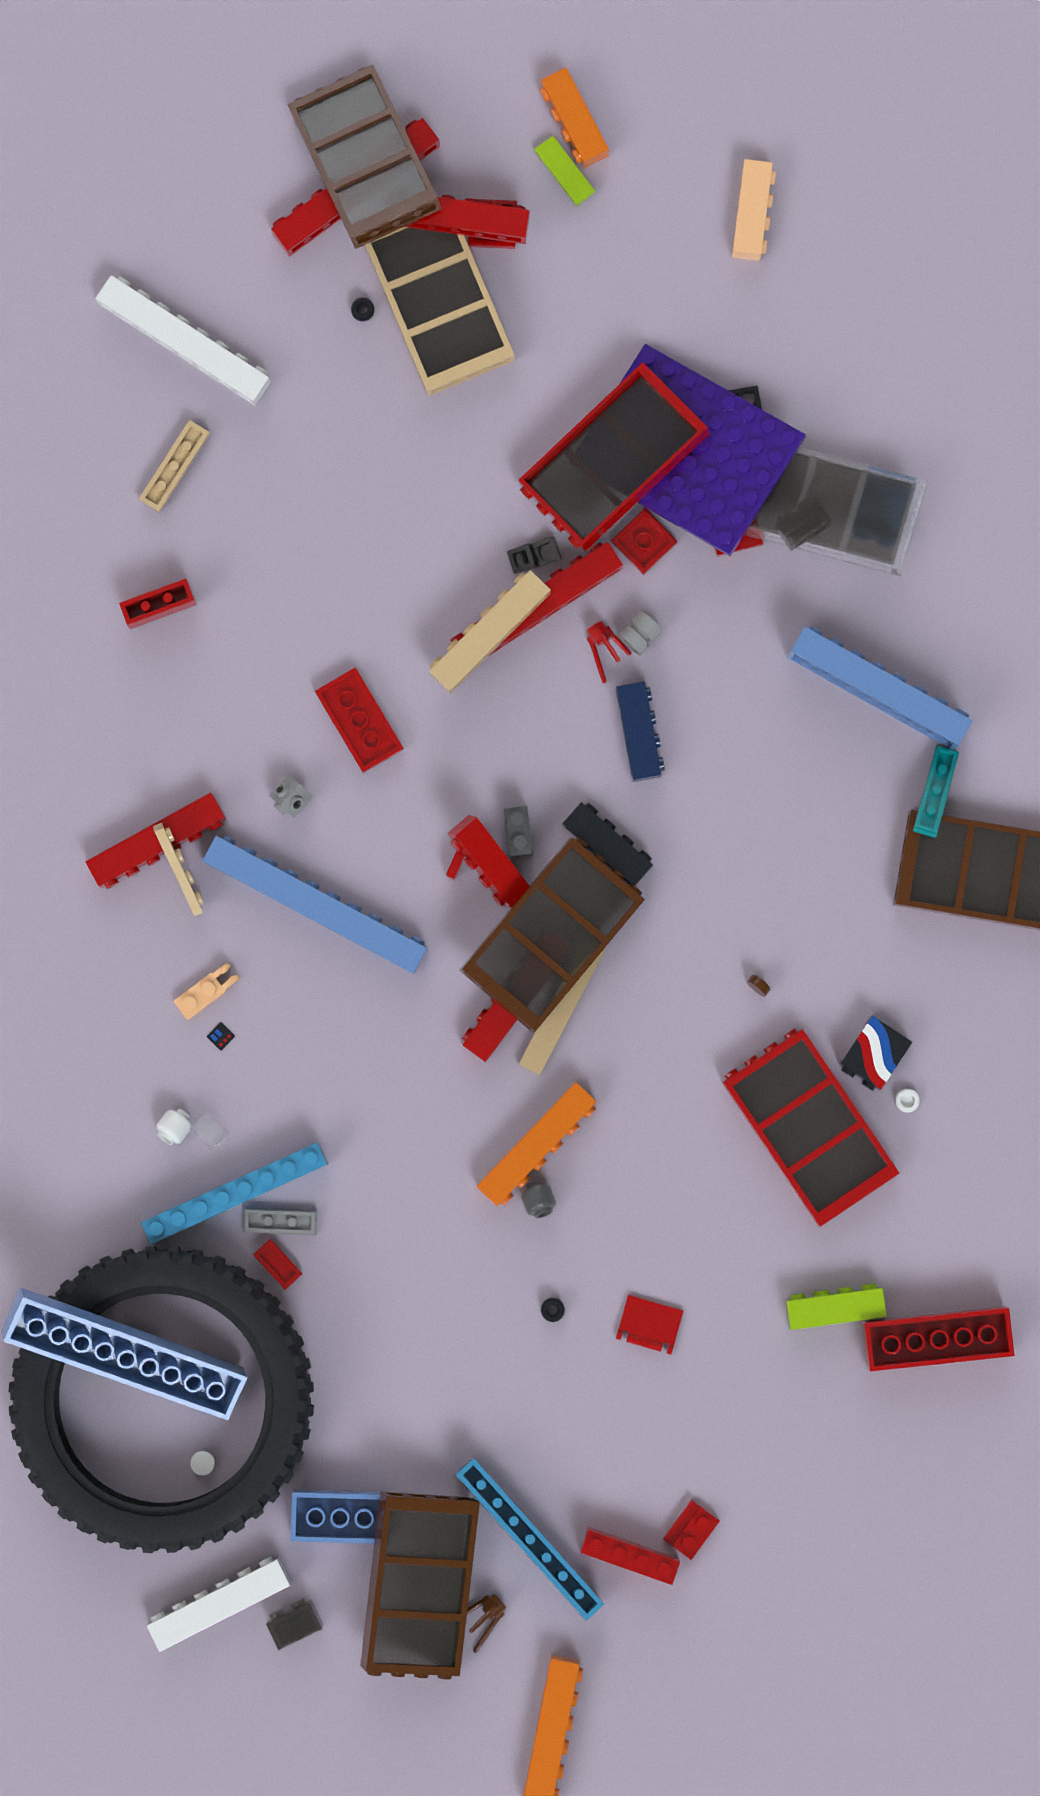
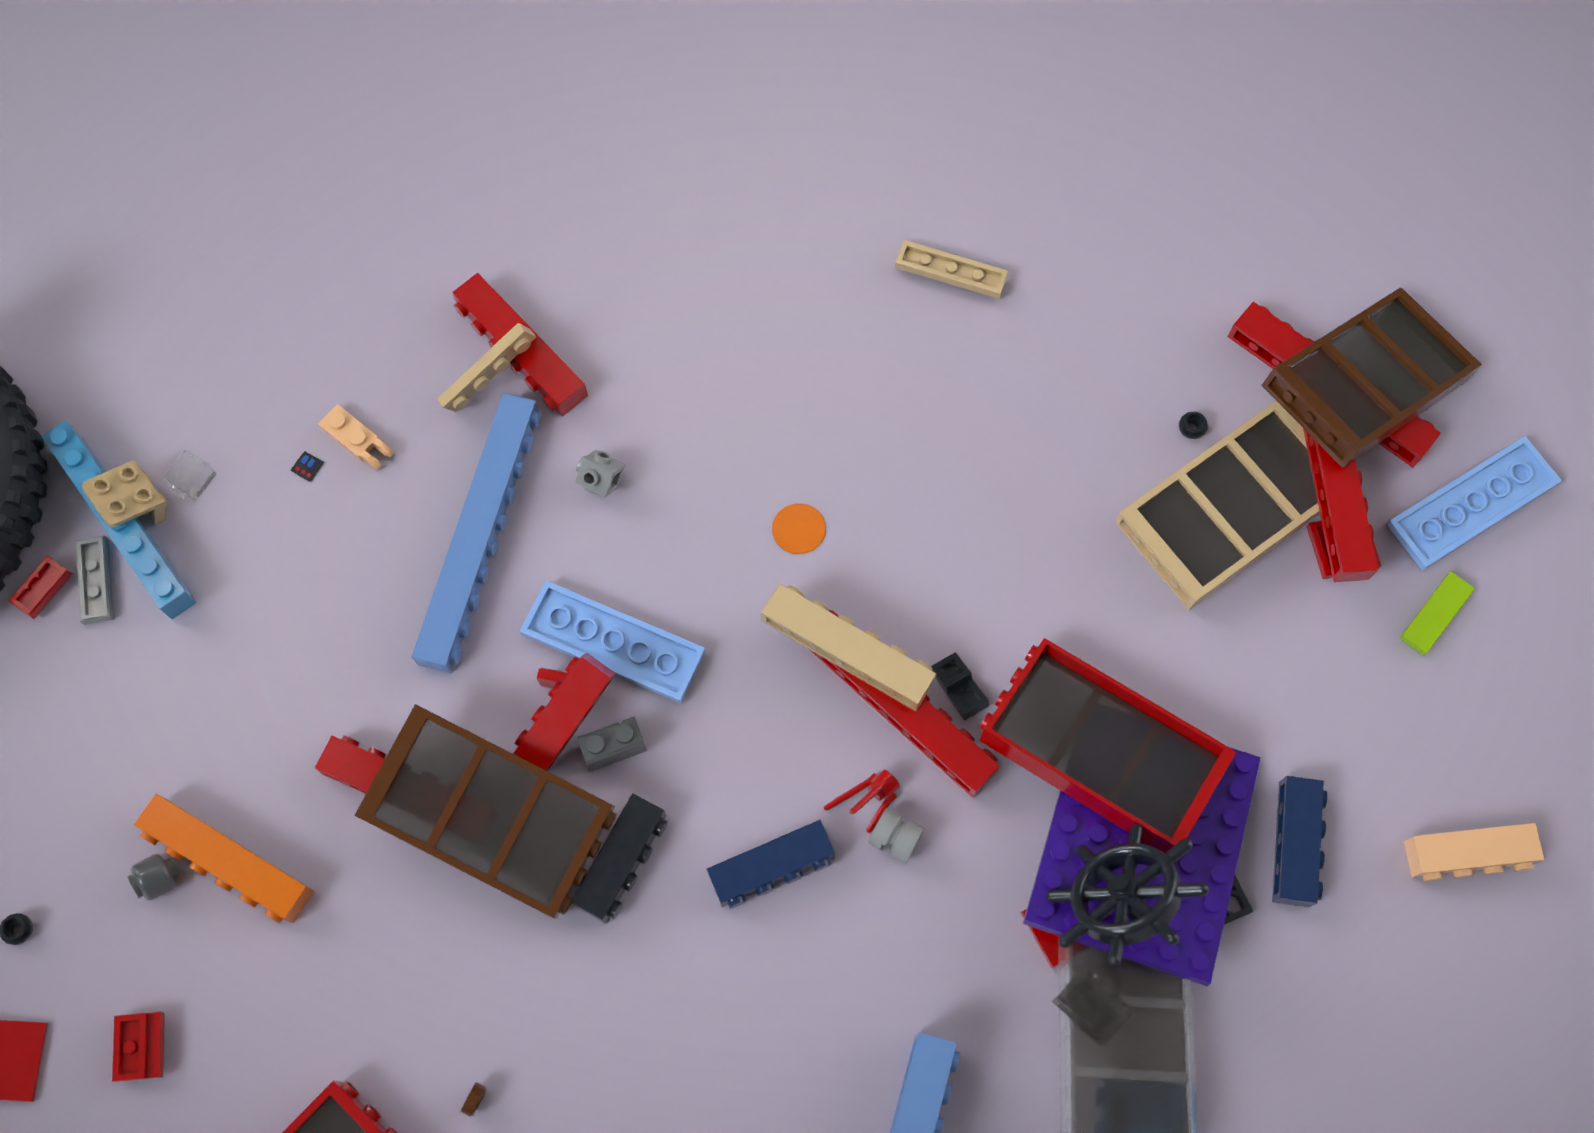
camera: 75 degrees right, 15 degrees down
white brick [95,275,271,405] -> none
red brick [119,578,197,629] -> none
white head [156,1109,192,1145] -> none
red plate [315,667,404,774] -> none
tan tile [519,938,606,1075] -> none
orange brick [539,67,609,169] -> none
red tile [611,508,678,575] -> none
none -> tan bracket [82,460,167,527]
none -> red plate [112,1011,165,1082]
none -> light blue plate [519,580,706,703]
none -> orange sticker [772,503,826,554]
none -> black piece [1046,824,1209,967]
none -> dark blue brick [1272,776,1328,907]
none -> light blue plate [1386,436,1562,571]

